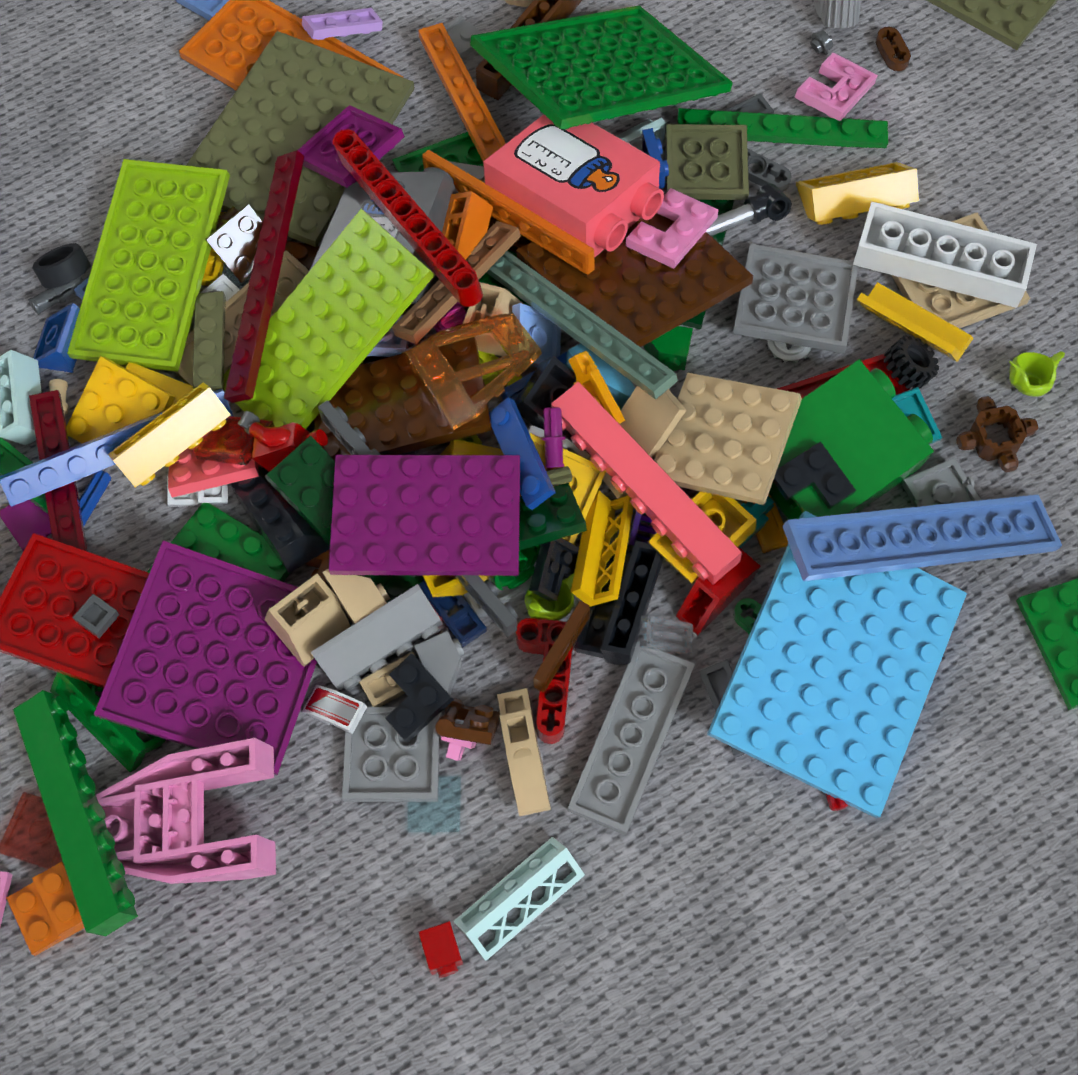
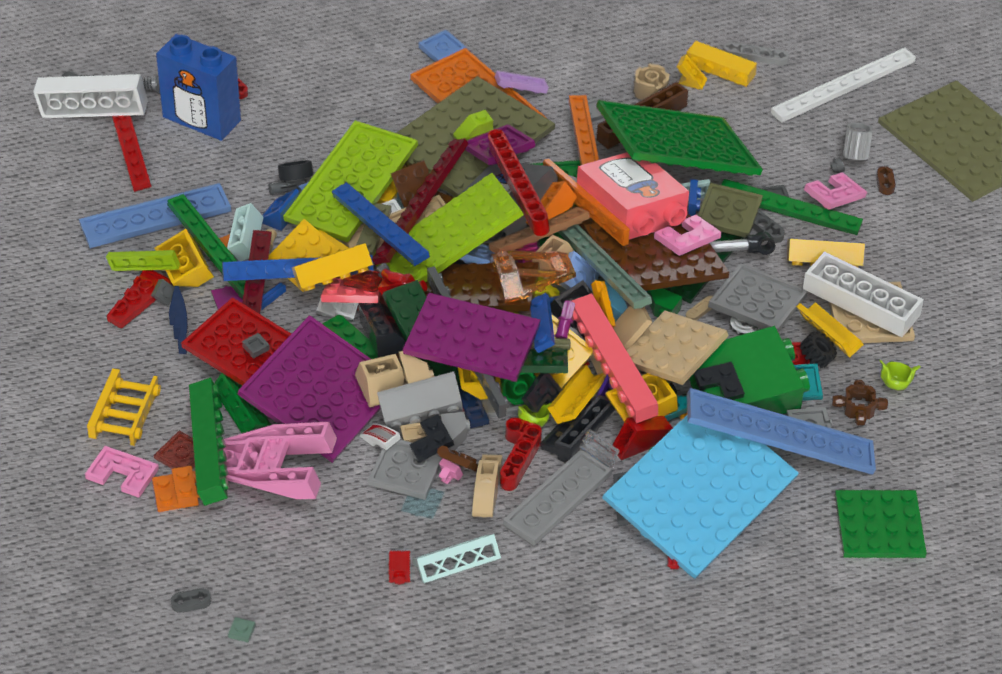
camera: 15 degrees right, 20 degrees down
reddish brown tile [533,601,590,692] -> none
none -> blue plate [332,182,430,266]
none -> lime slope [453,110,493,140]
none -> tan piece [686,296,713,321]

